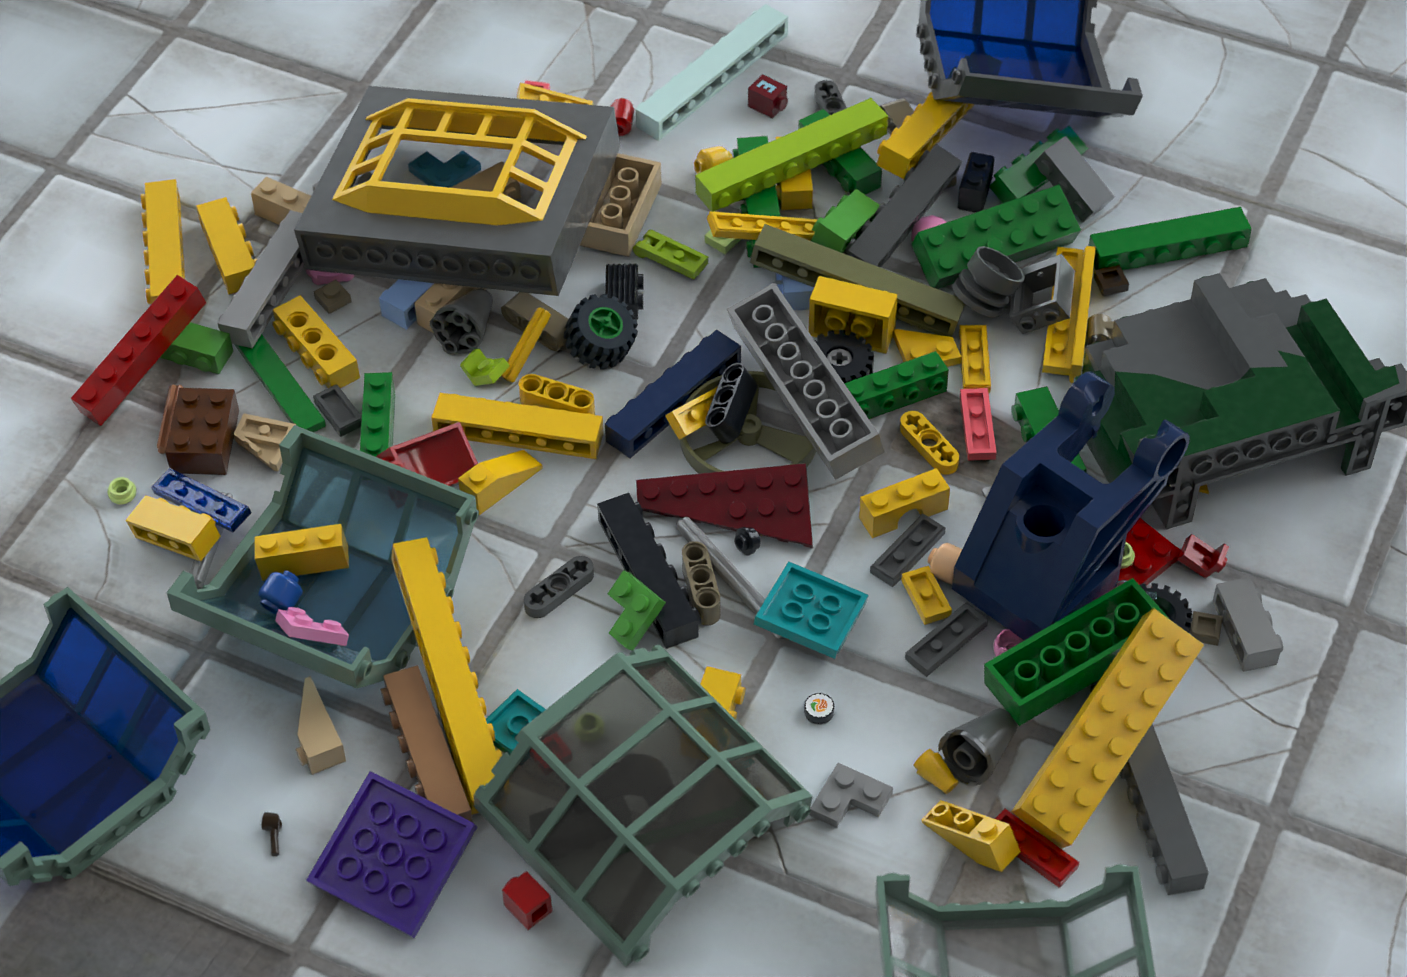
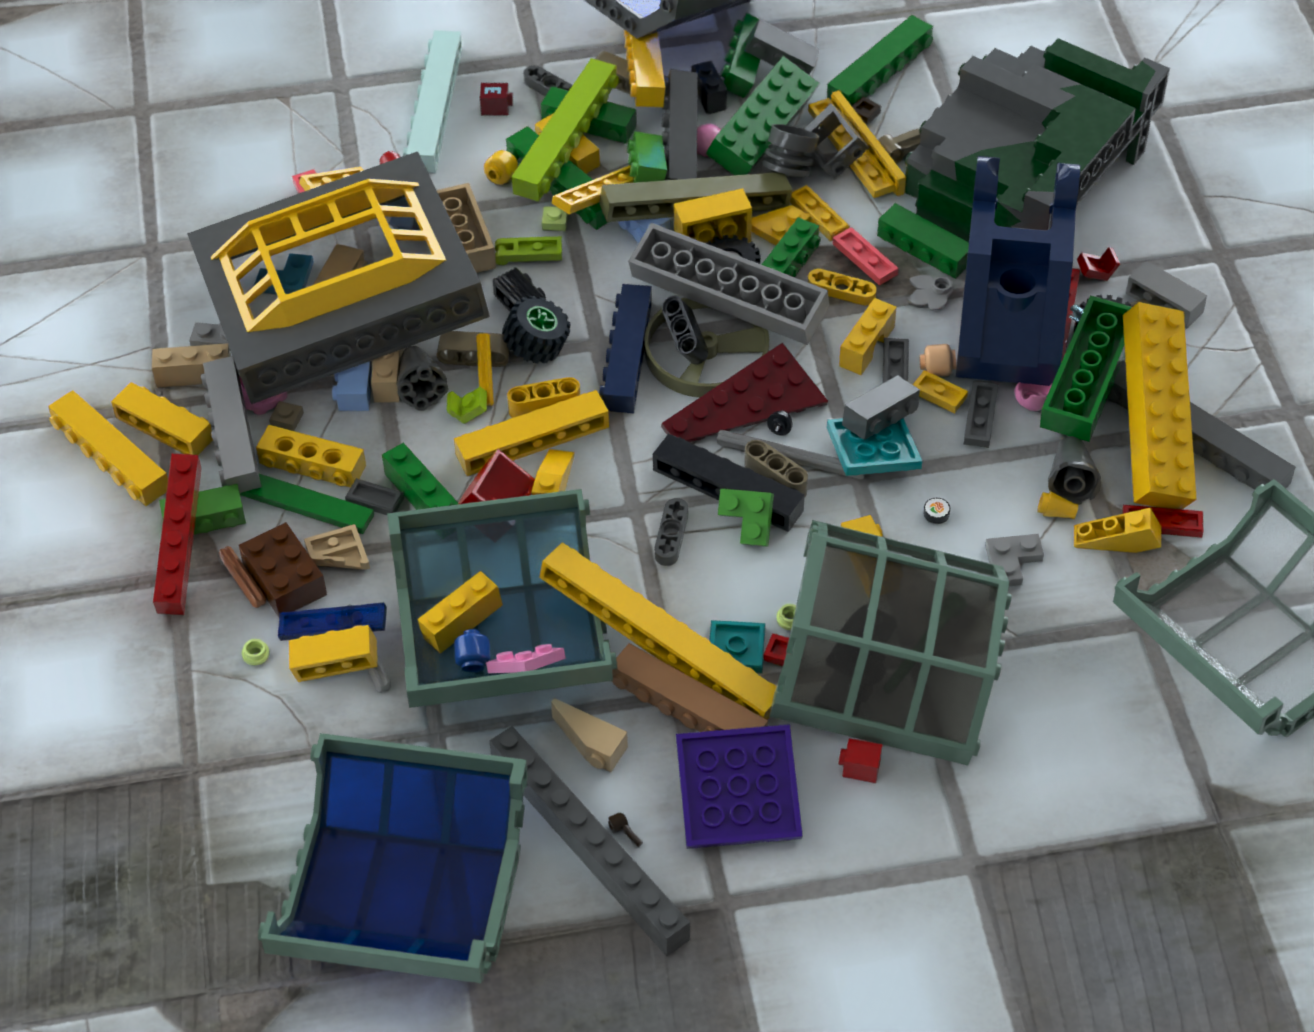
camera: 35 degrees left, 0 degrees up
yellow plate [665,387,718,440] -> none
none -> dark grey brick [489,726,690,956]
none -> dark grey brick [842,375,920,440]

